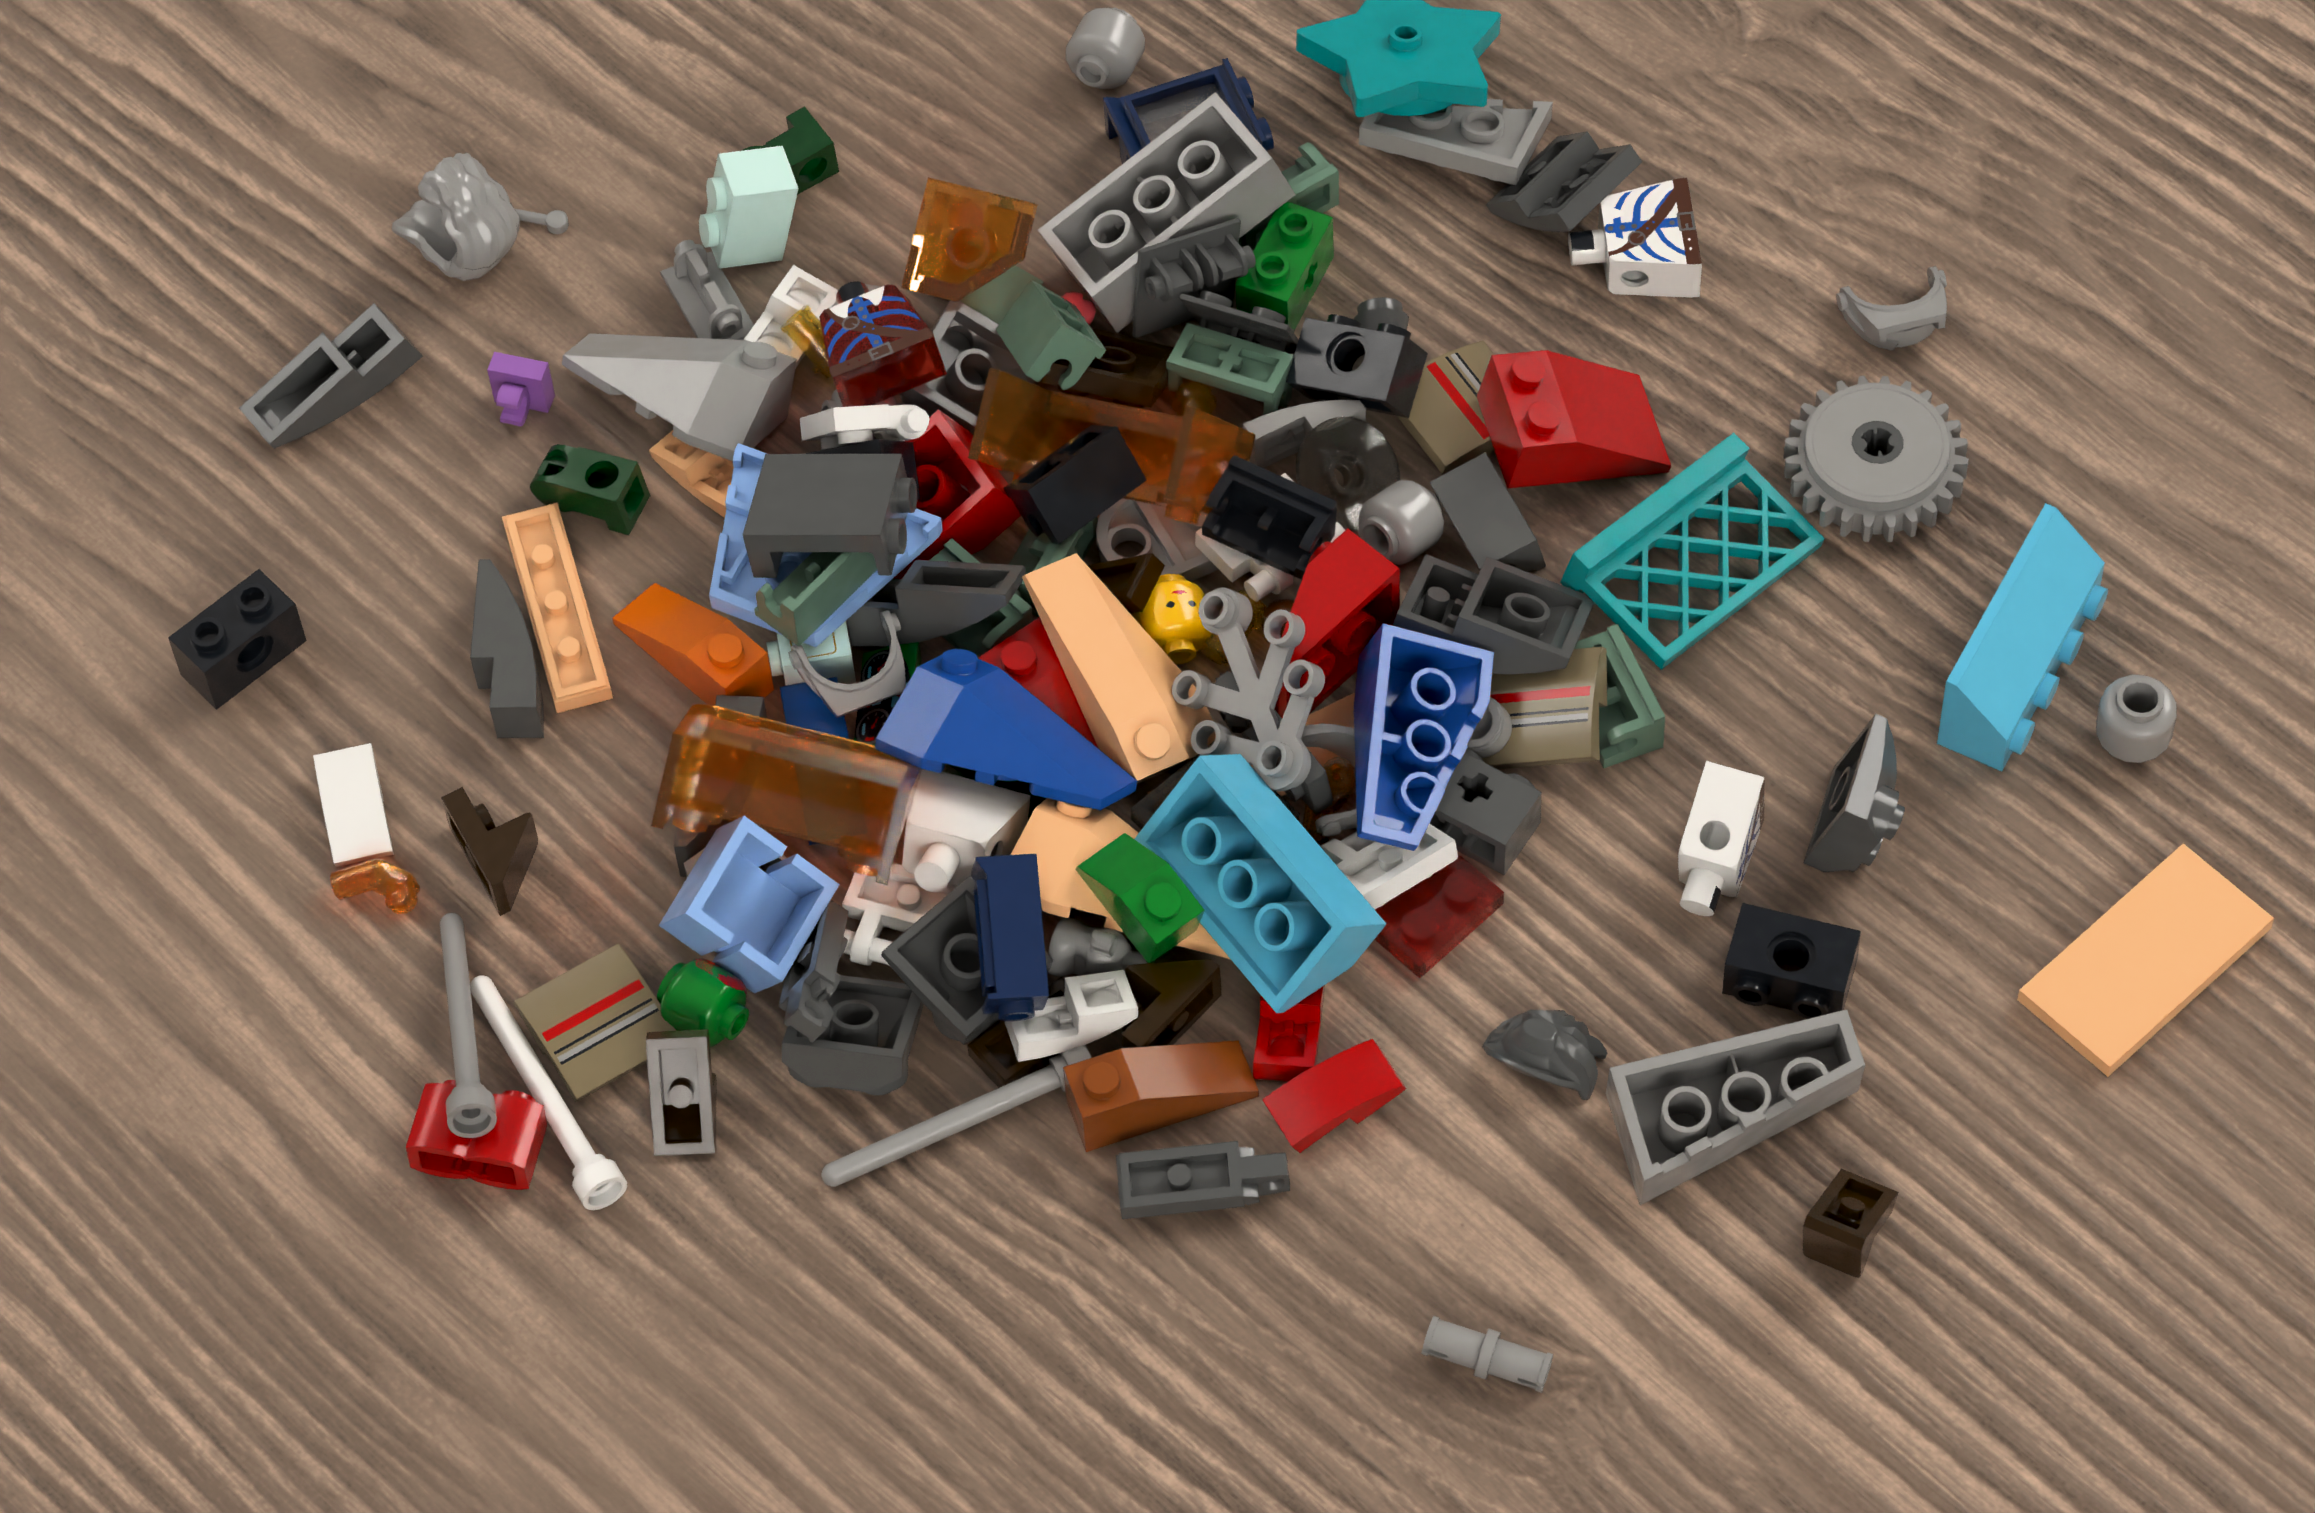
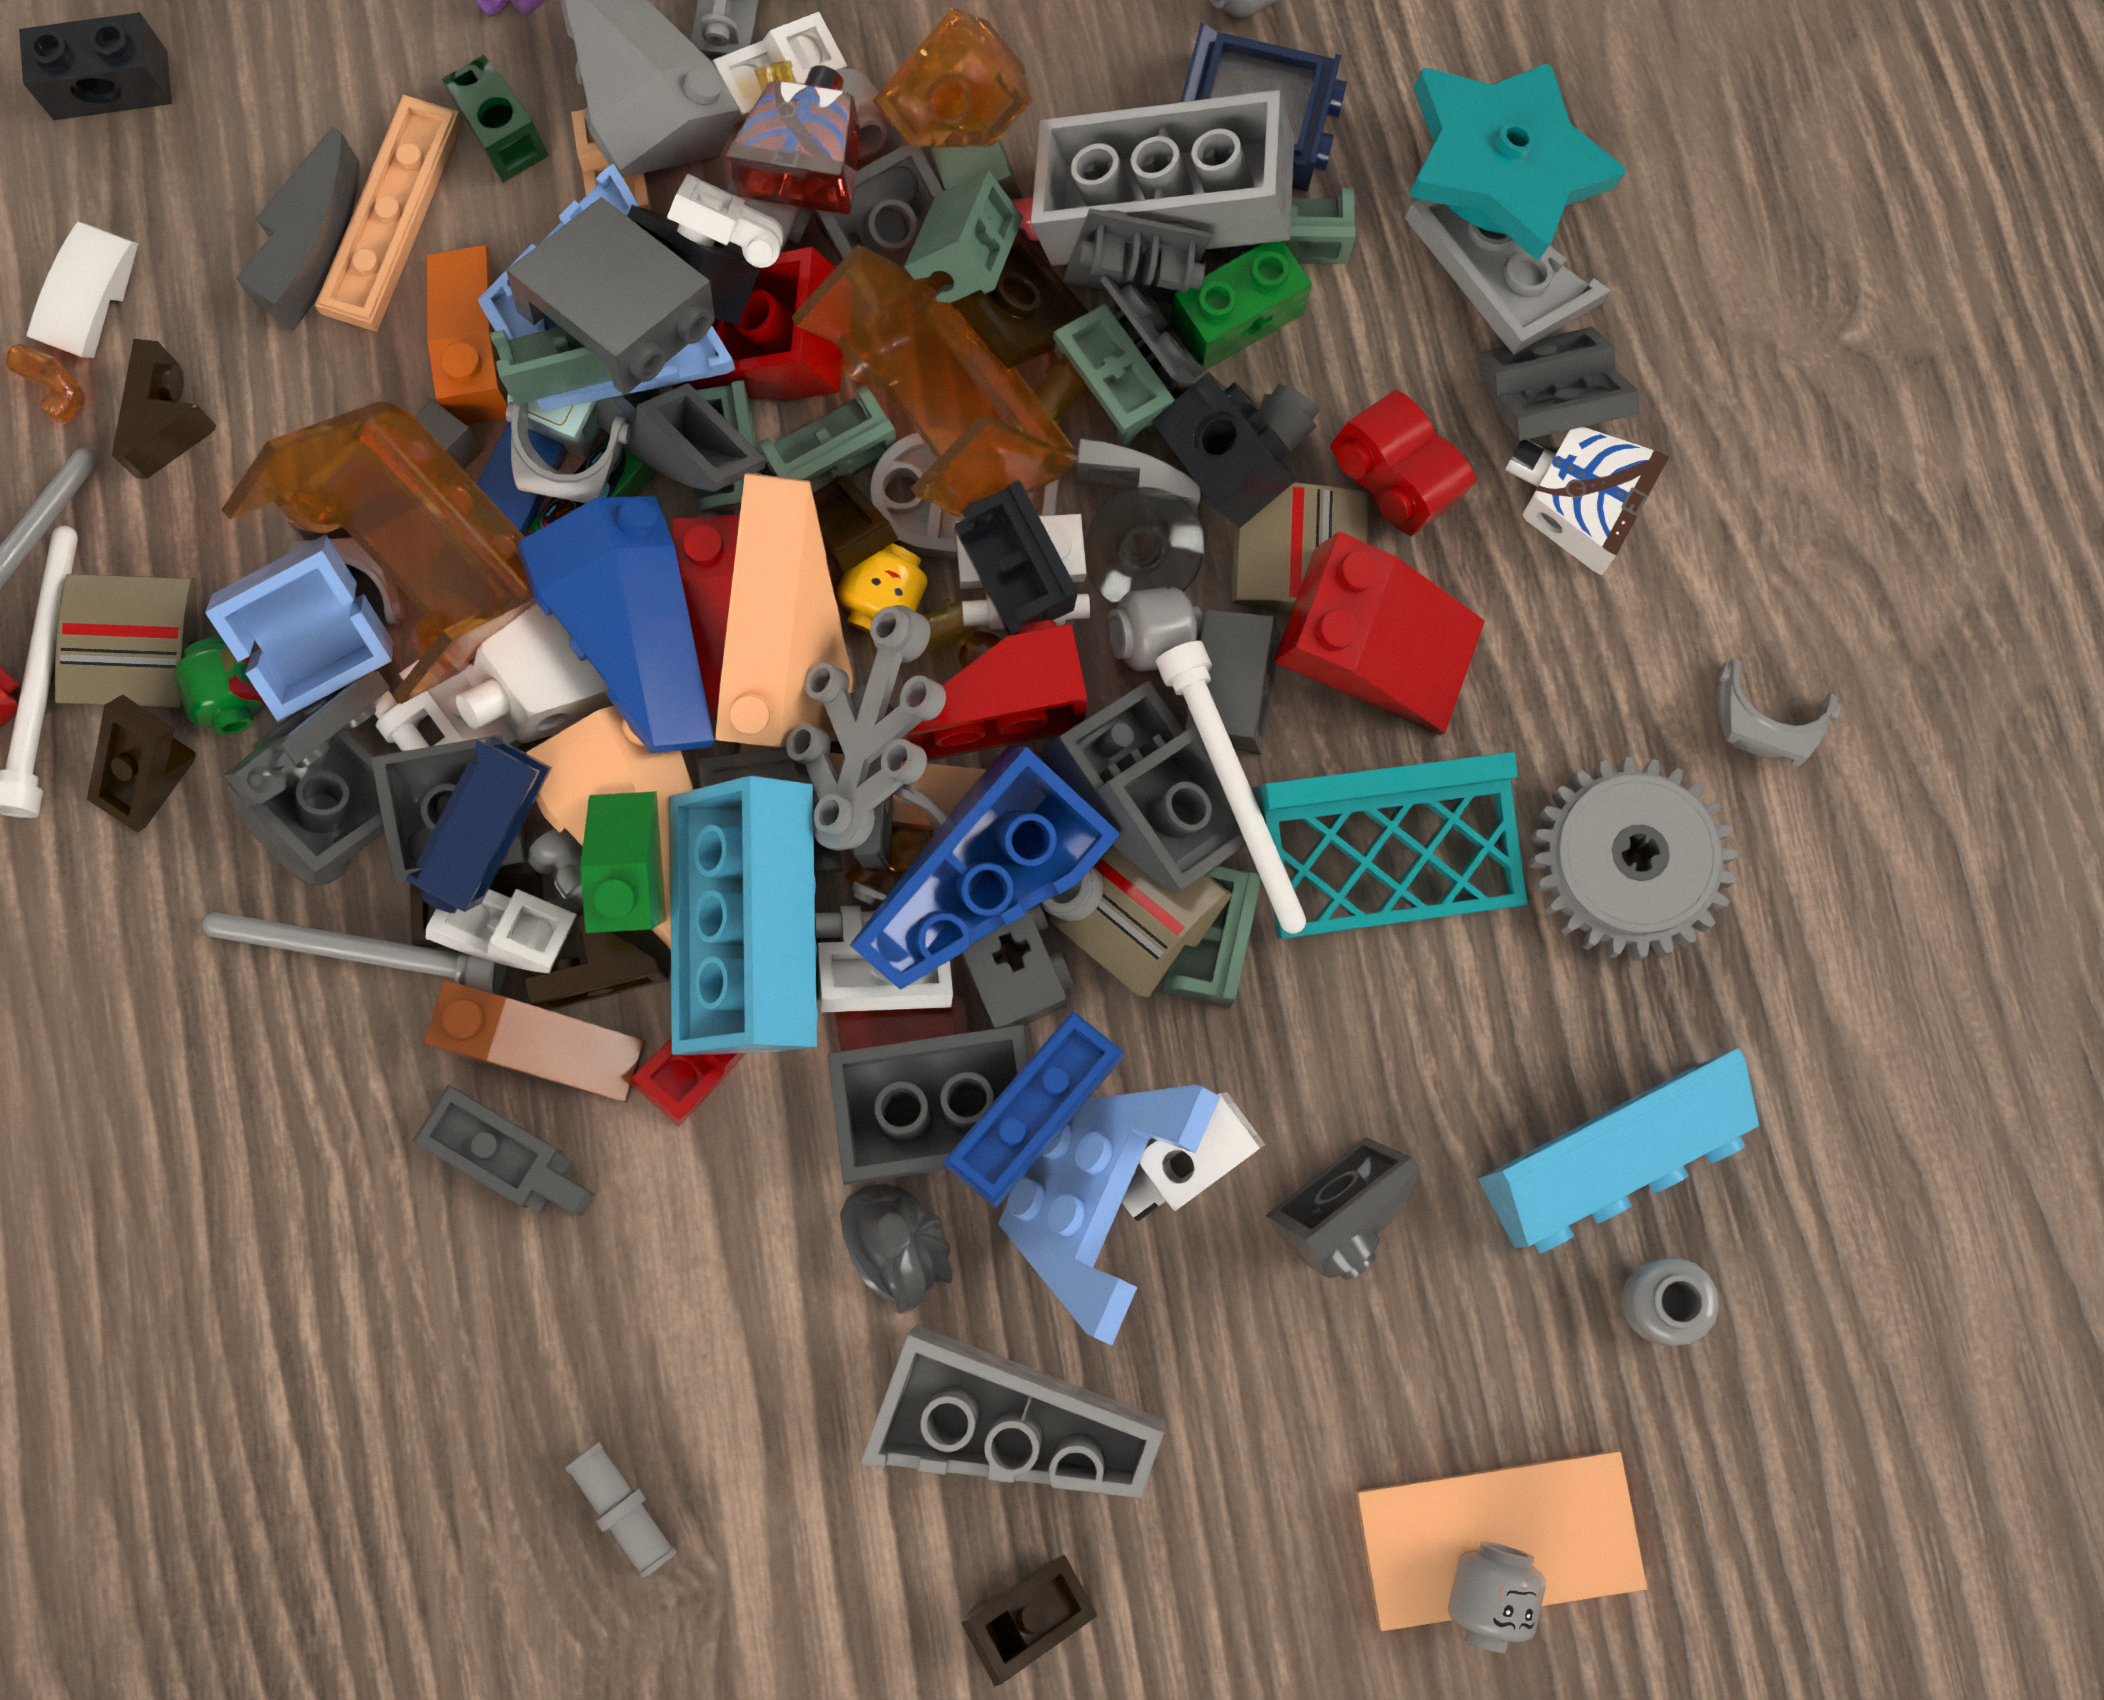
camera: 30 degrees right, 20 degrees up
black hinge [1003,425,1147,544] -> none
red slope [1262,1039,1407,1153] -> none
black brick [1722,903,1861,1019] -> none
none -> dark grey slope [828,1025,1042,1185]
none -> blue tile [943,1011,1124,1209]
none -> light blue wing [998,1084,1220,1345]
none -> white piece [1155,641,1306,934]
none -> red brick [1330,389,1477,537]
none -> light grey head [1448,1541,1546,1653]

